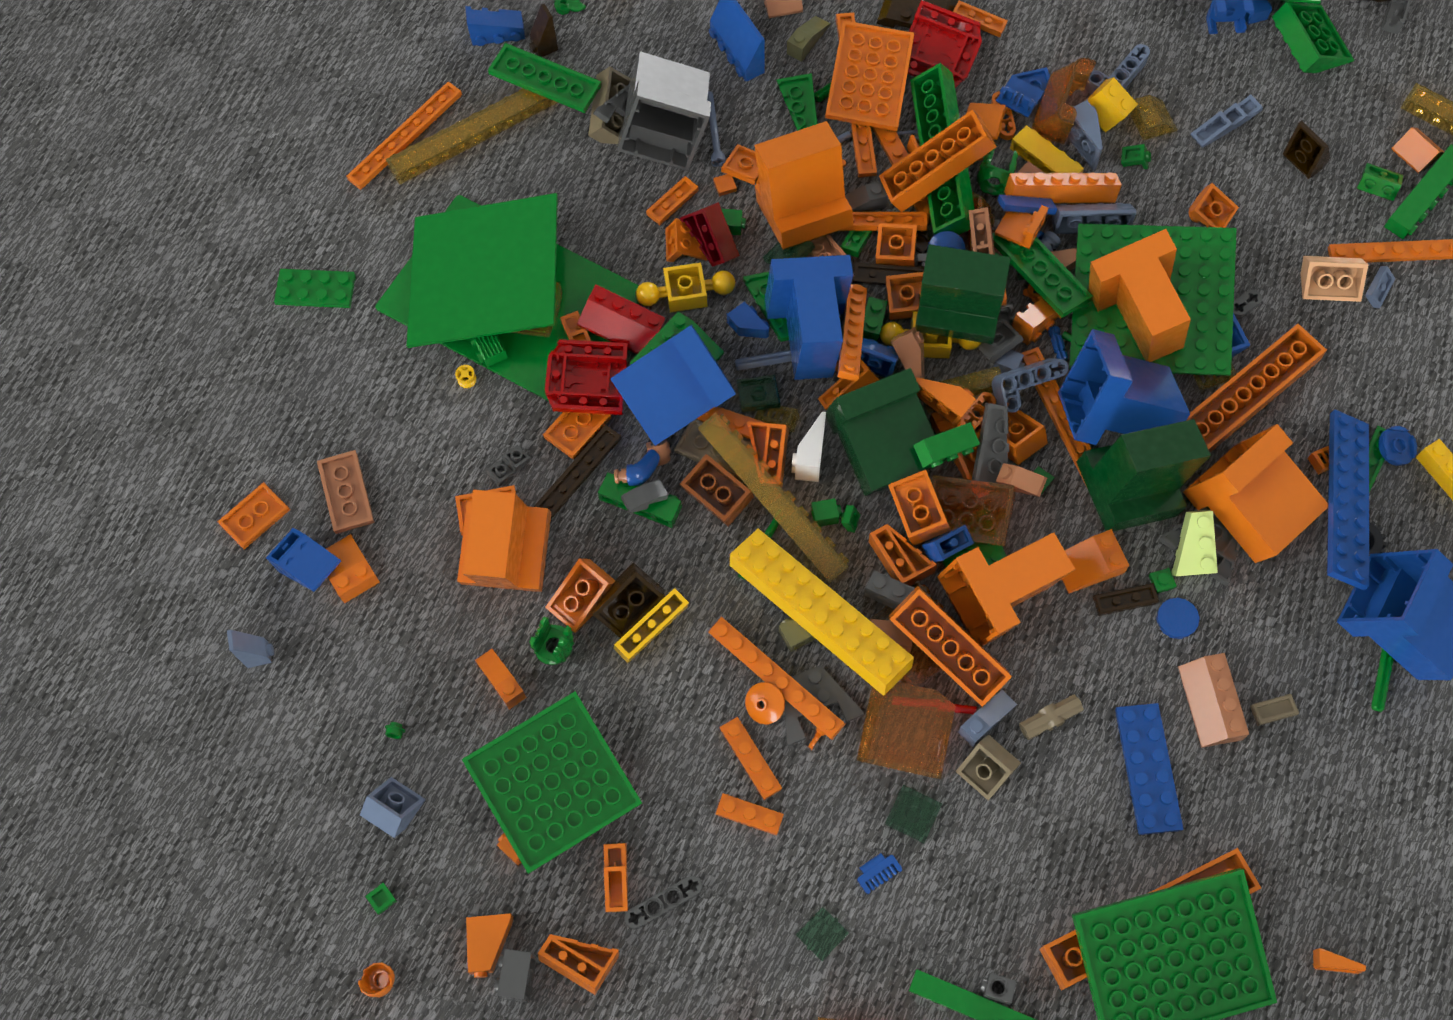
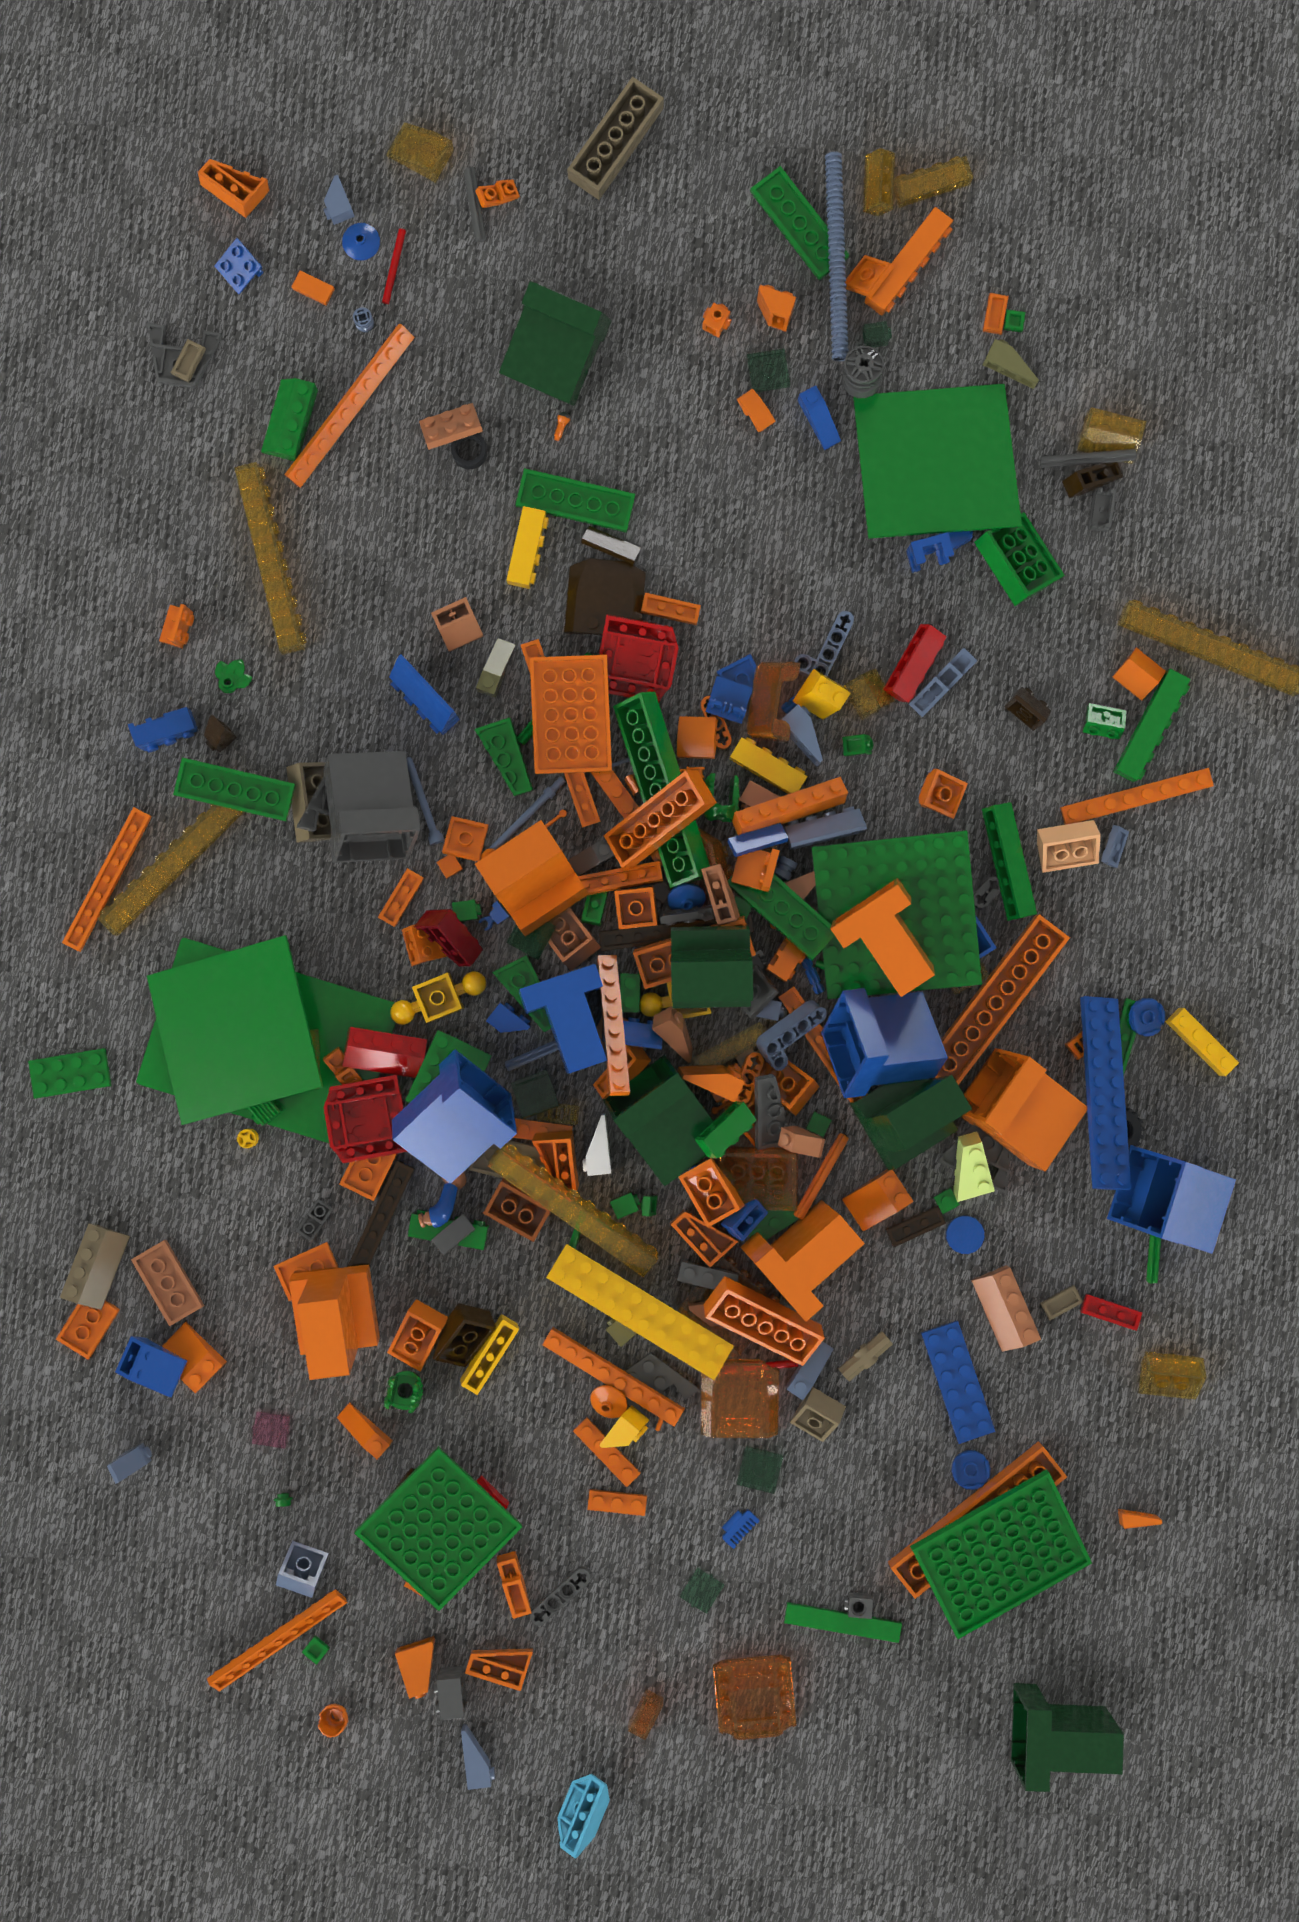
camera: 15 degrees left, 20 degrees up
none -> dark tan slope [60,1223,130,1310]
none -> orange plate [207,1589,347,1692]
none -> clear pink piece [252,1412,290,1449]
none -> blue piece [479,900,511,931]
none -> yellow slope [599,1405,649,1448]
none -> orange axle [794,1133,849,1220]
none -> red brick [883,624,947,703]
none -> blue tile [951,1450,991,1490]
none -> green brick [982,802,1037,921]
none -> red plate [1080,1294,1142,1331]
none -> clear yellow slope [1138,1352,1206,1400]

